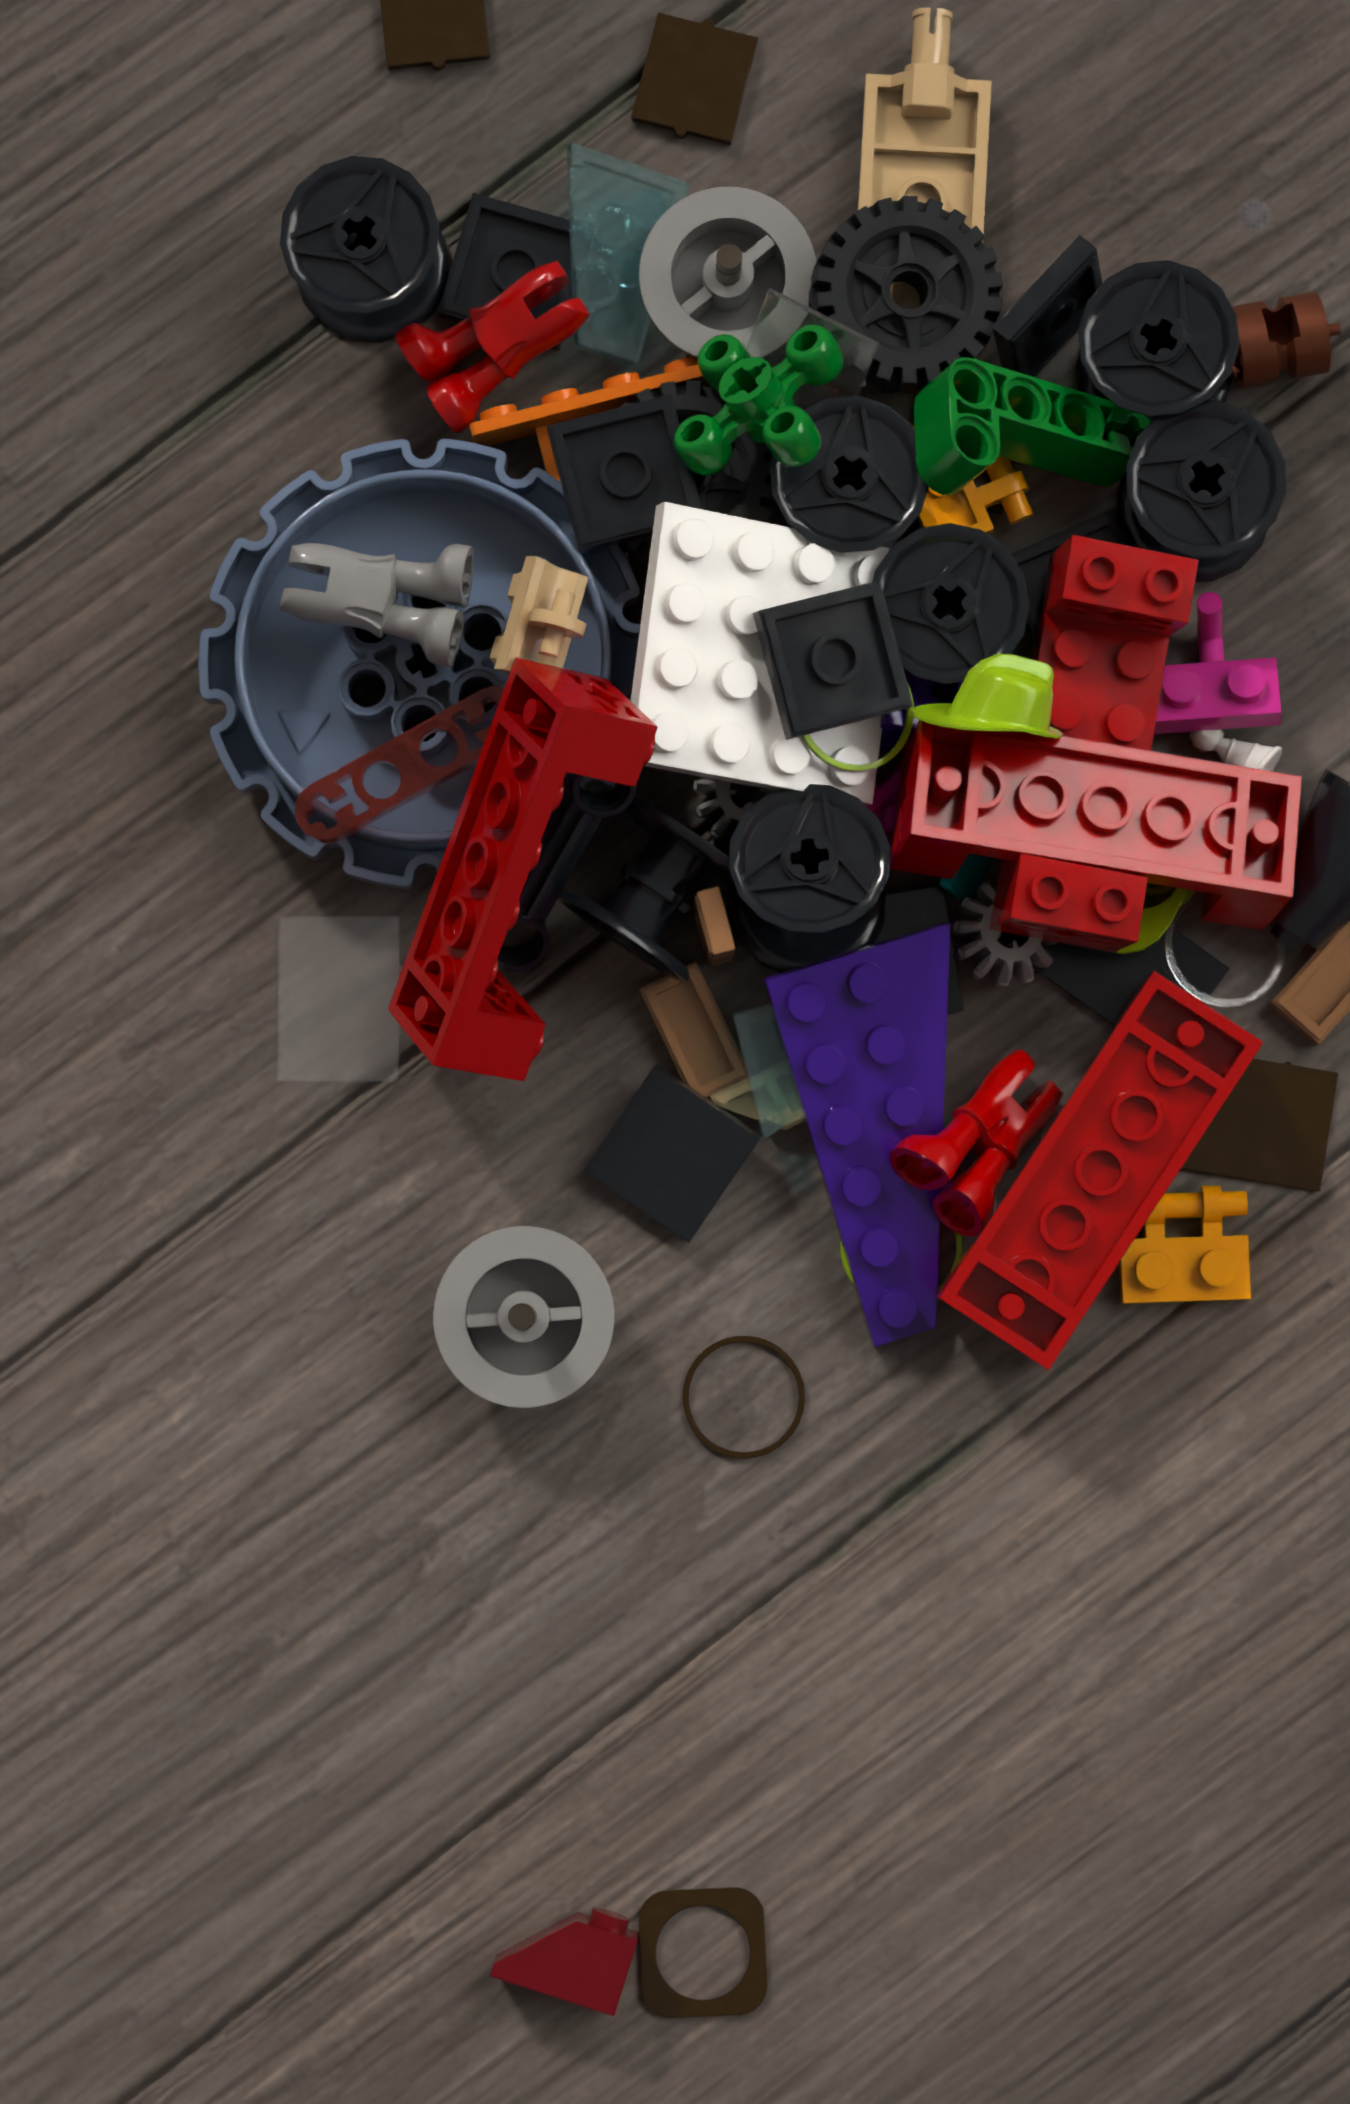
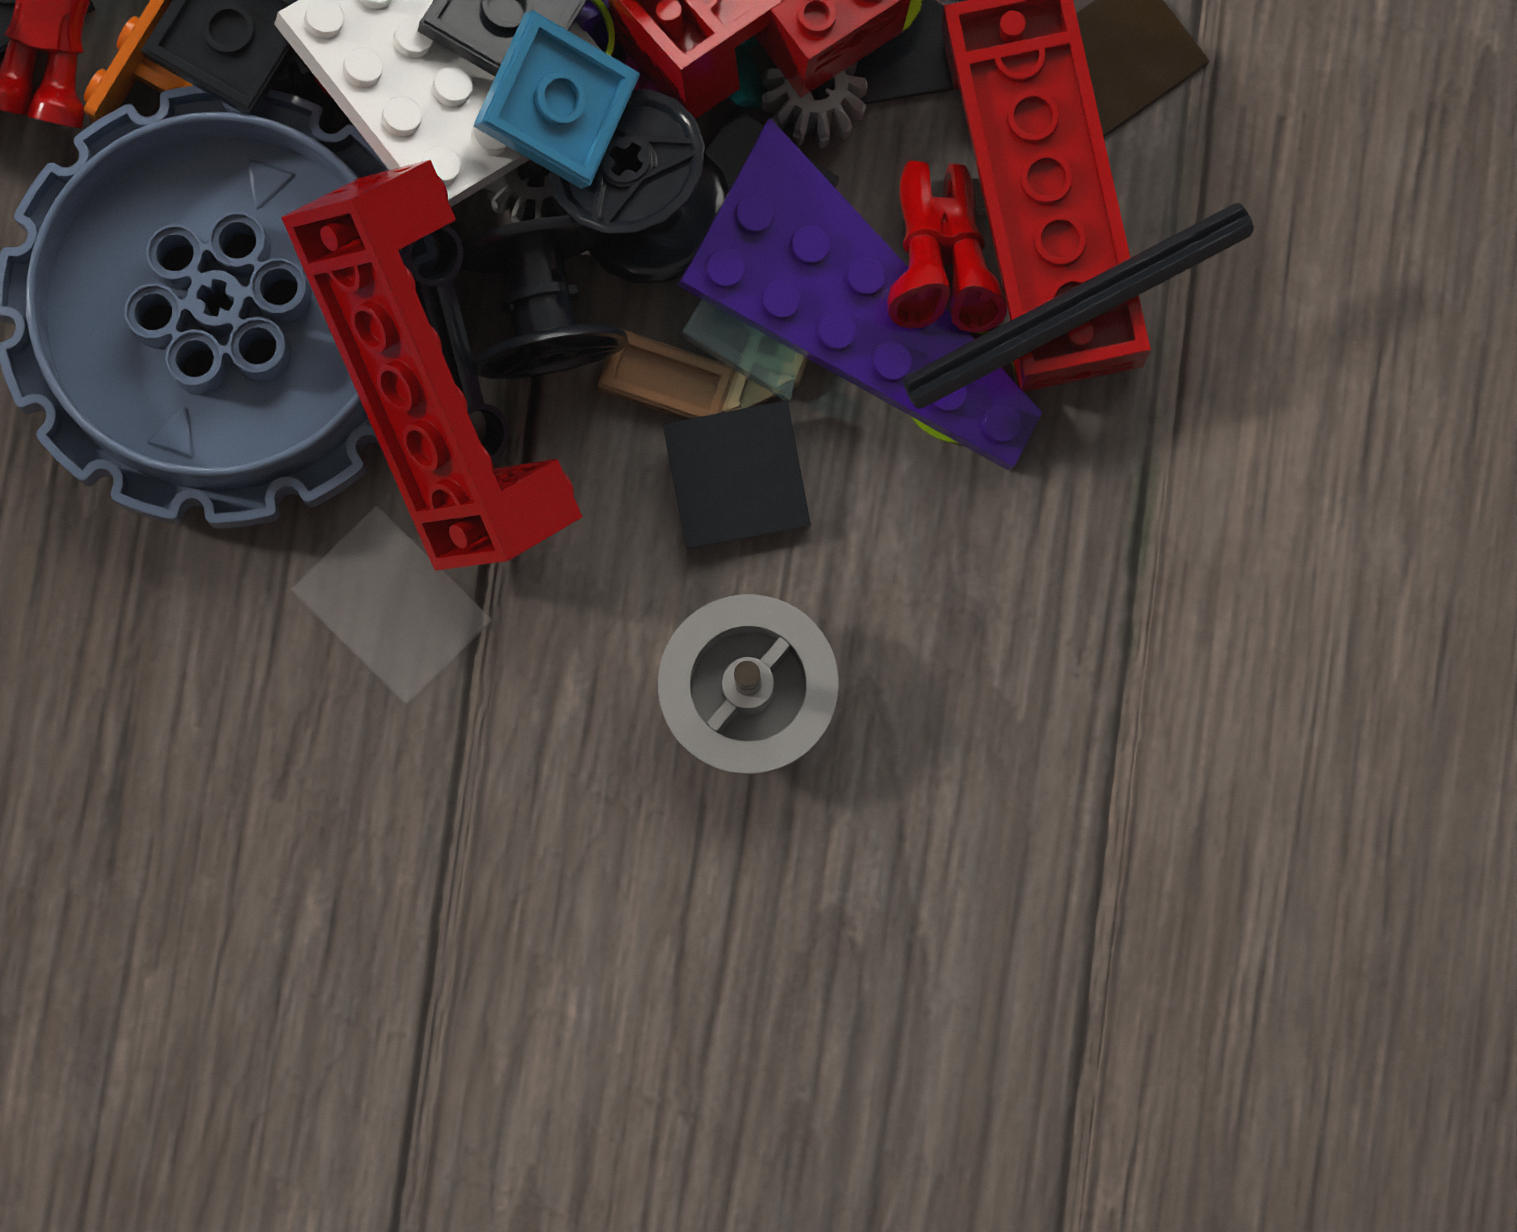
camera: 40 degrees left, 5 degrees down
light grey piece [280,543,474,667] -> none
clear red beam [295,686,505,844] -> none
tan hips [490,556,589,674] -> none
dark red slope [490,1907,638,2016] -> none
dark brown piece [639,1887,767,2018] -> none
dark brown piece [683,1336,805,1458] -> none
medium nougat tile [692,886,735,967] -> none
light orange plate [1119,1185,1251,1304] -> none
none -> dark azure tile [473,10,640,189]
none -> black axle [903,203,1254,409]

